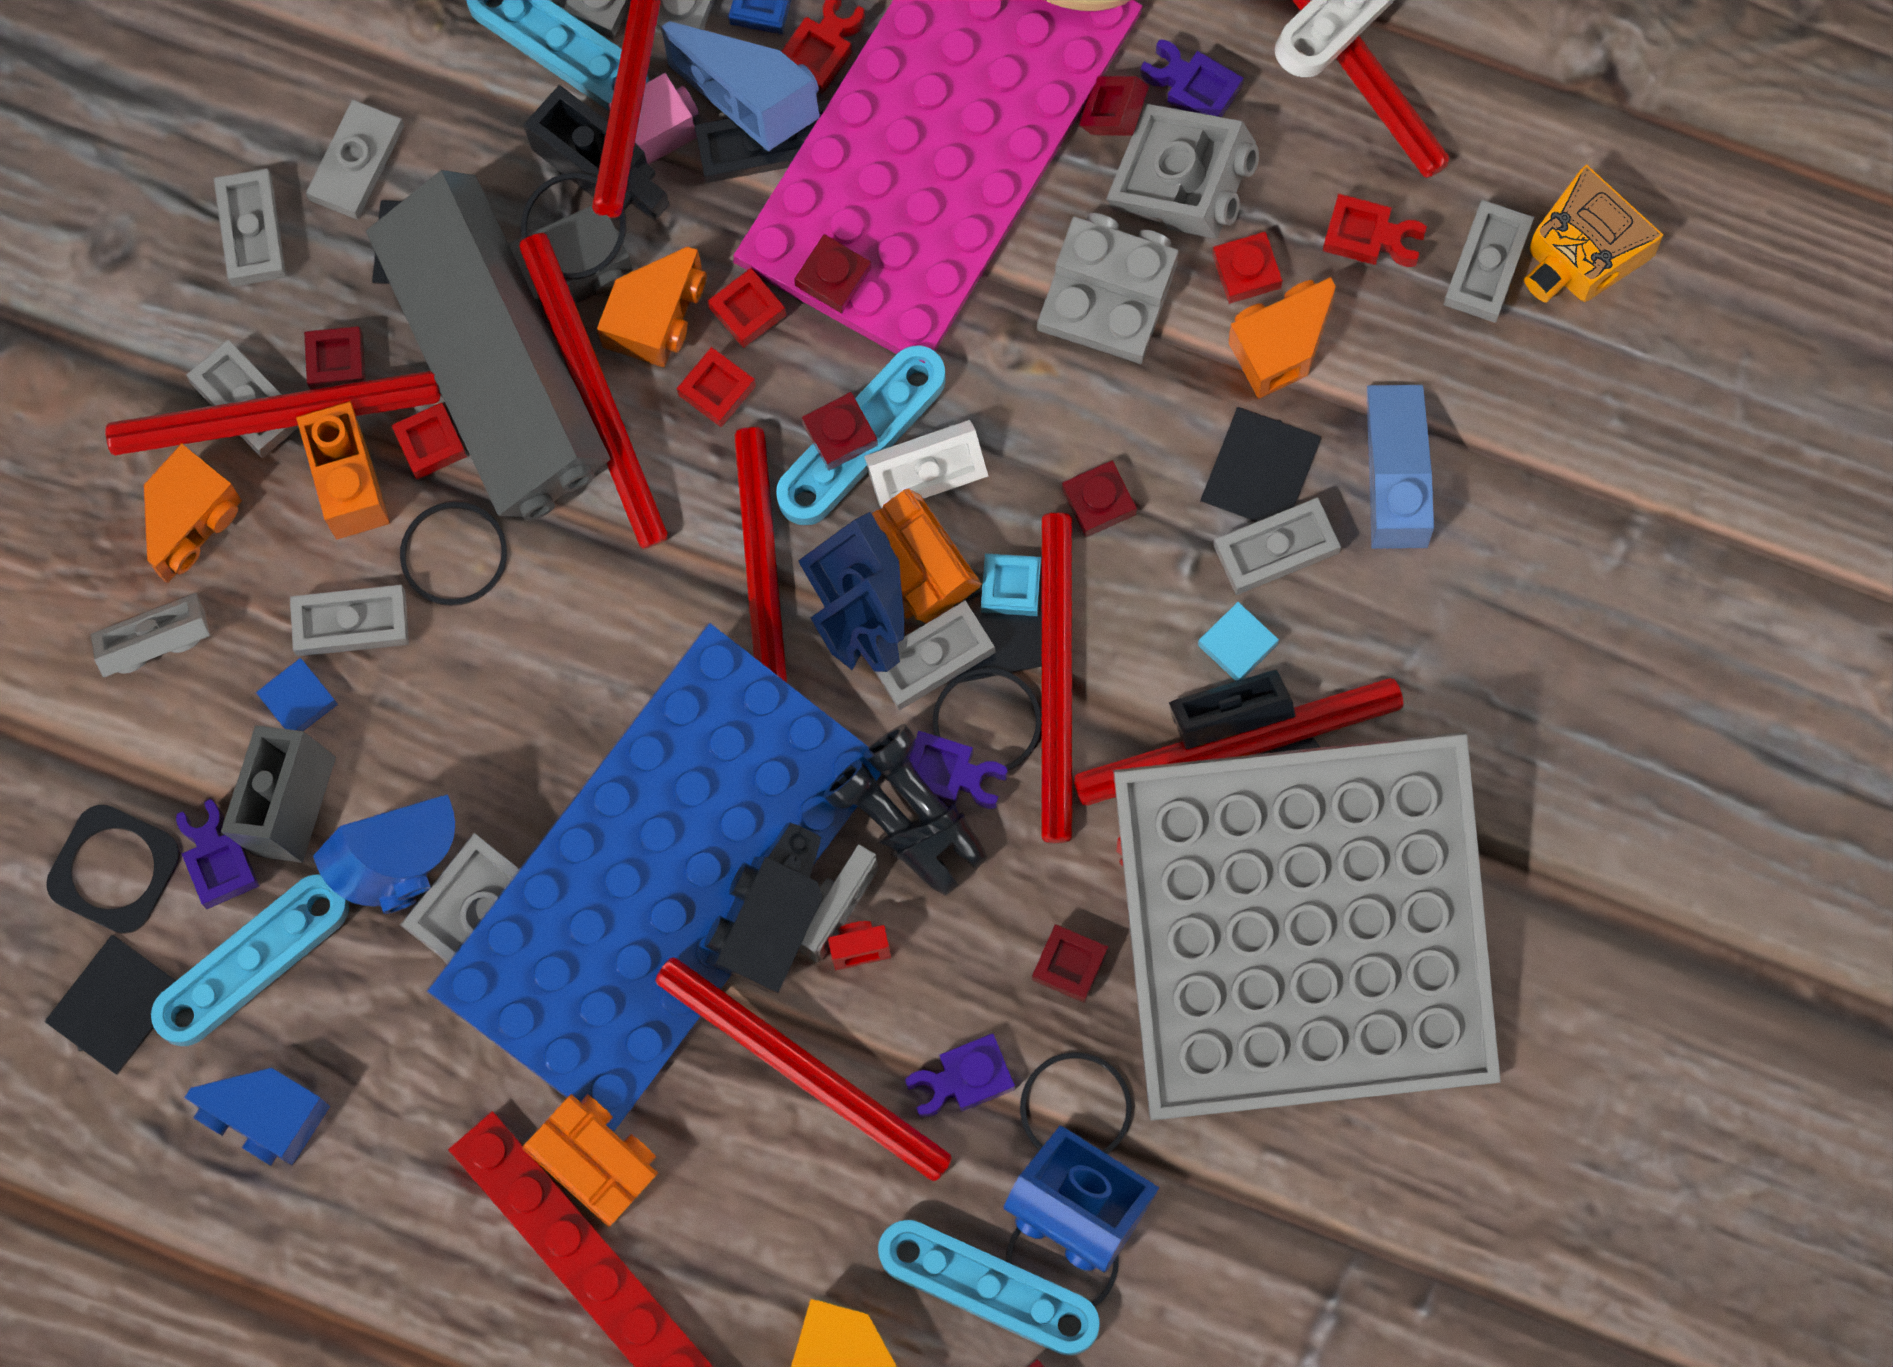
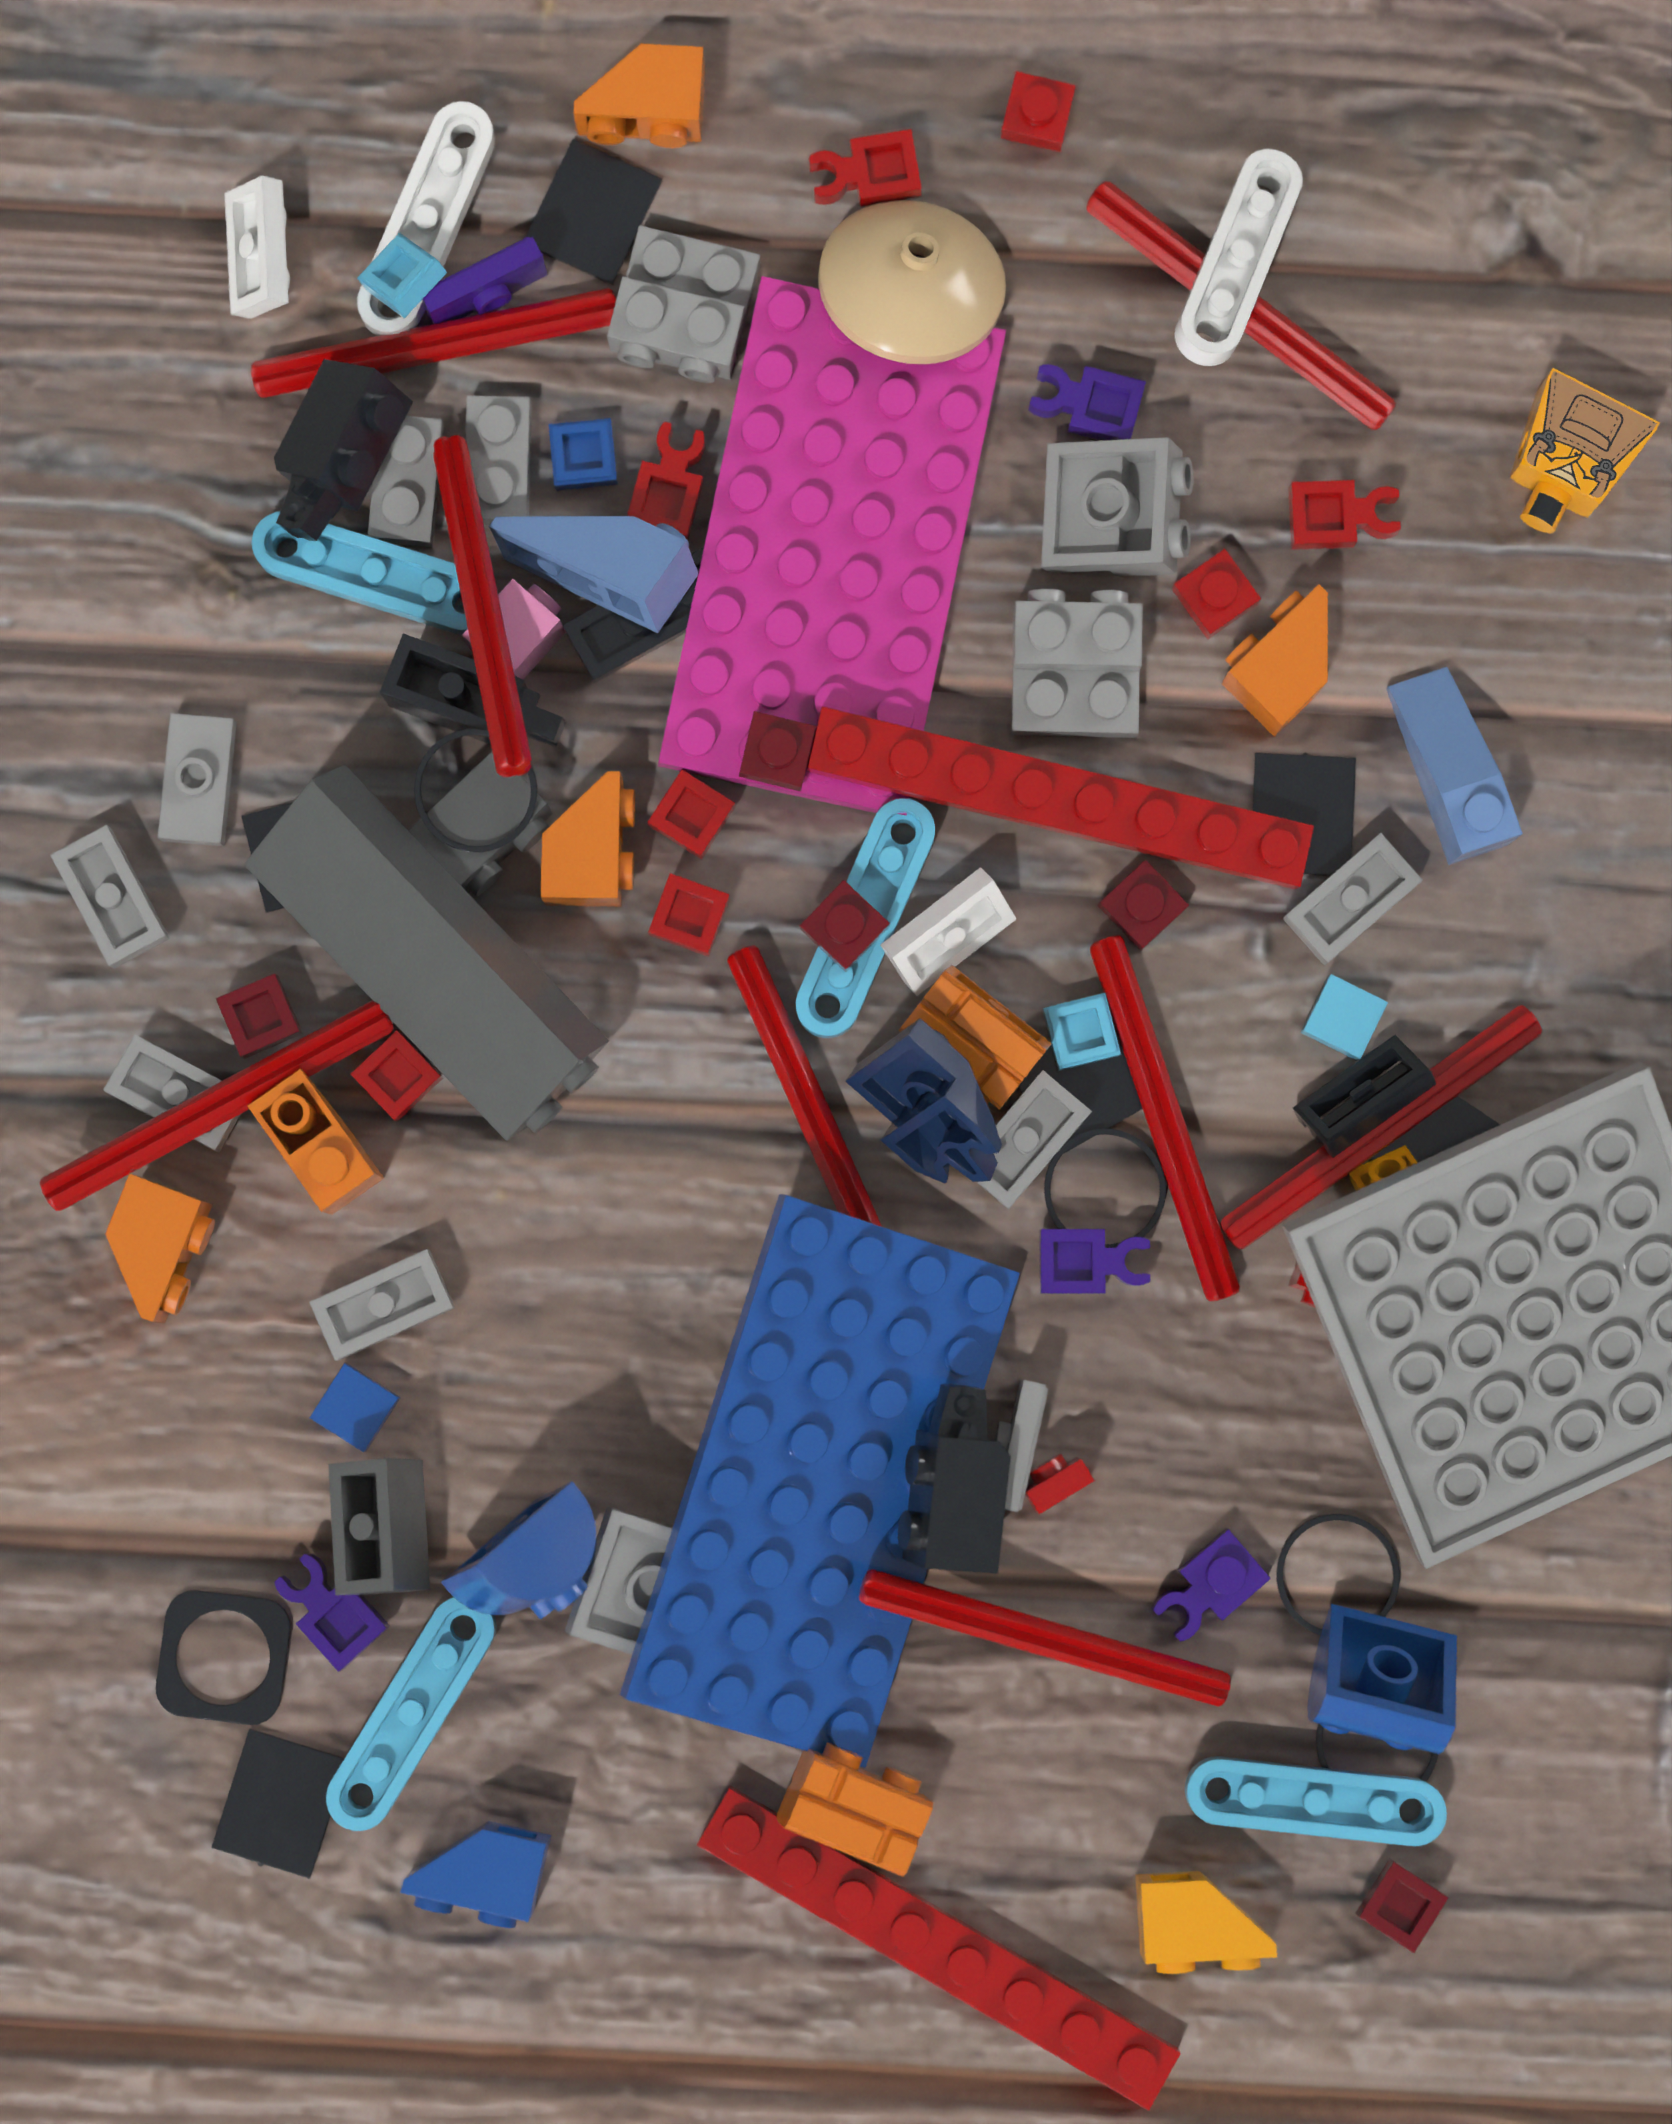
camera: 25 degrees left, 10 degrees up
light grey plate [91,593,210,678] -> none
black piece [400,502,507,606] -> none
red axle [519,232,668,549] -> none
black piece [823,724,988,896] -> none
dark red plate [1032,924,1108,1003] -> none
dark red plate [1079,76,1149,136] -> none
light grey plate [1443,200,1534,323] -> none
none -> red plate [806,706,1314,890]

